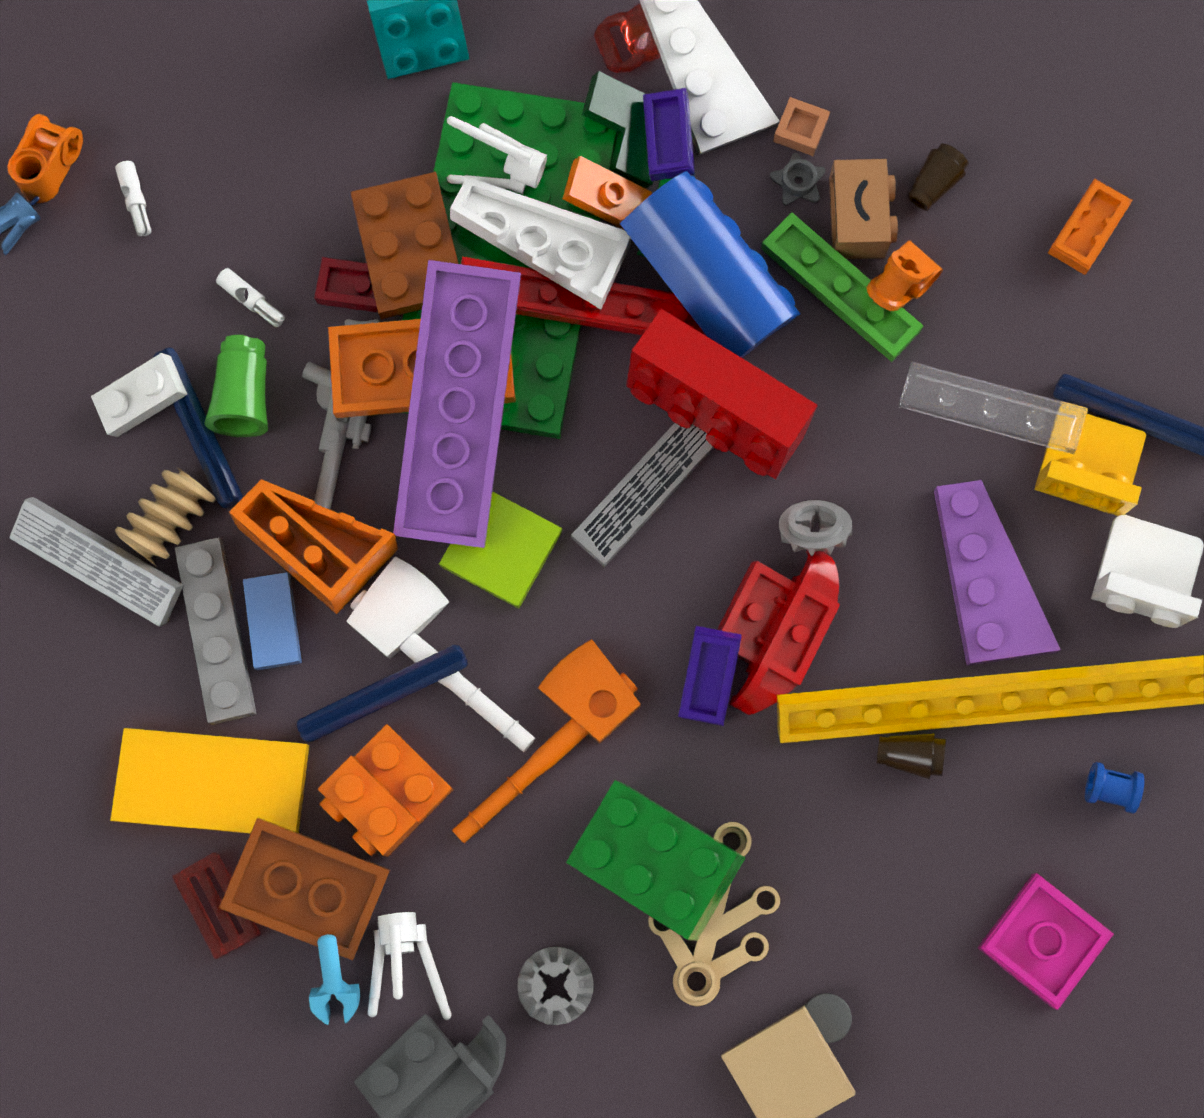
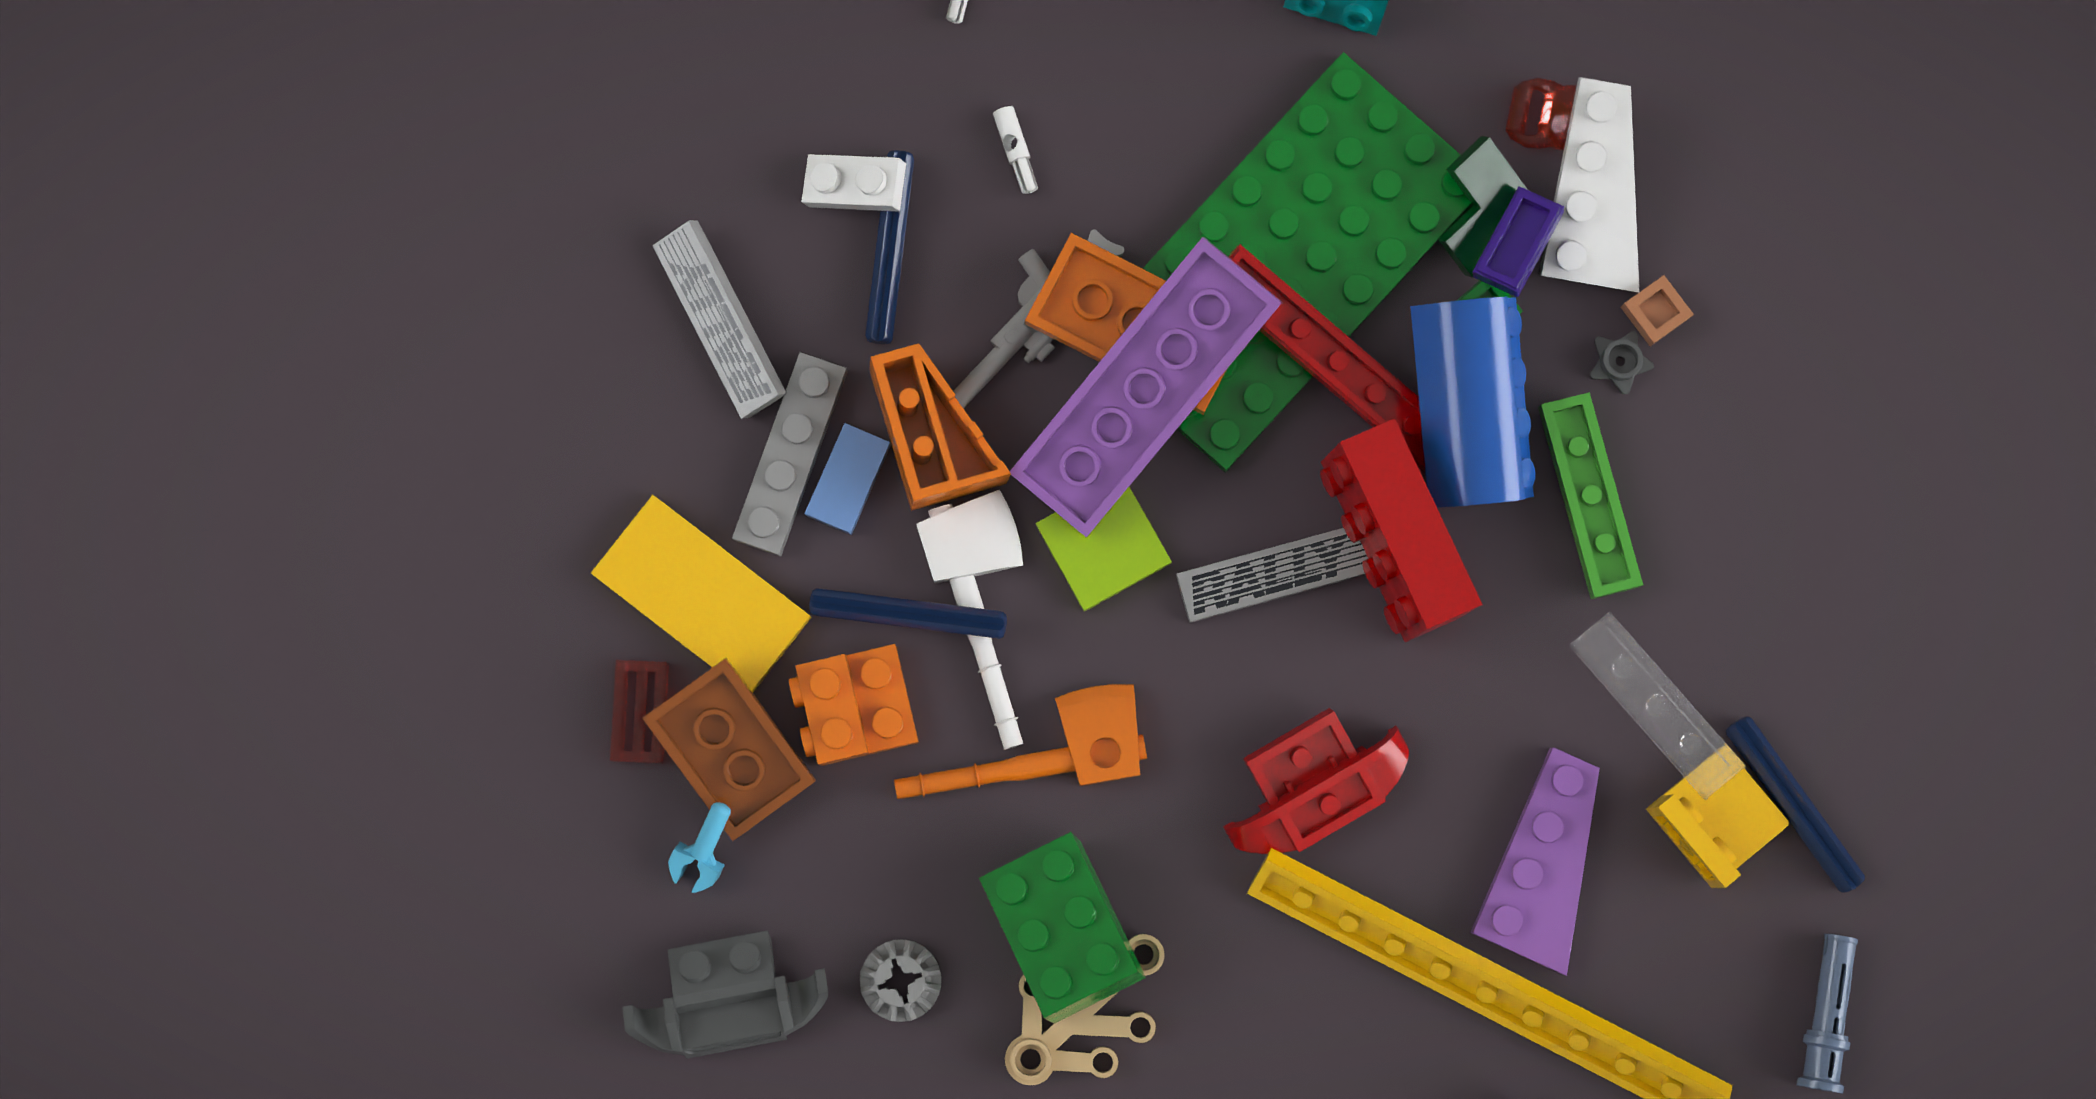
camera: 30 degrees right, 5 degrees up
tan piece [115,468,216,567] -> none
bright green plant [204,335,268,437] -> none
dark red plate [314,257,403,316] -> none
dark orange plate [350,172,458,319] -> none
white plant [368,912,452,1020] -> none
white plant [447,116,547,194] -> none
white wing [450,176,631,309] -> none
orange plate [562,156,653,230] -> none
dark purple tile [678,626,741,726] -> none
light grey gear [779,500,852,556] -> none
medium nougat brick [829,159,898,259] -> none
orange piece [866,240,943,311] -> none
dark brown cone [877,733,946,780] -> none
dark brown cone [907,143,969,211] -> none
orange plate [1047,178,1133,275] -> none
white bracket [1091,515,1204,628] -> none

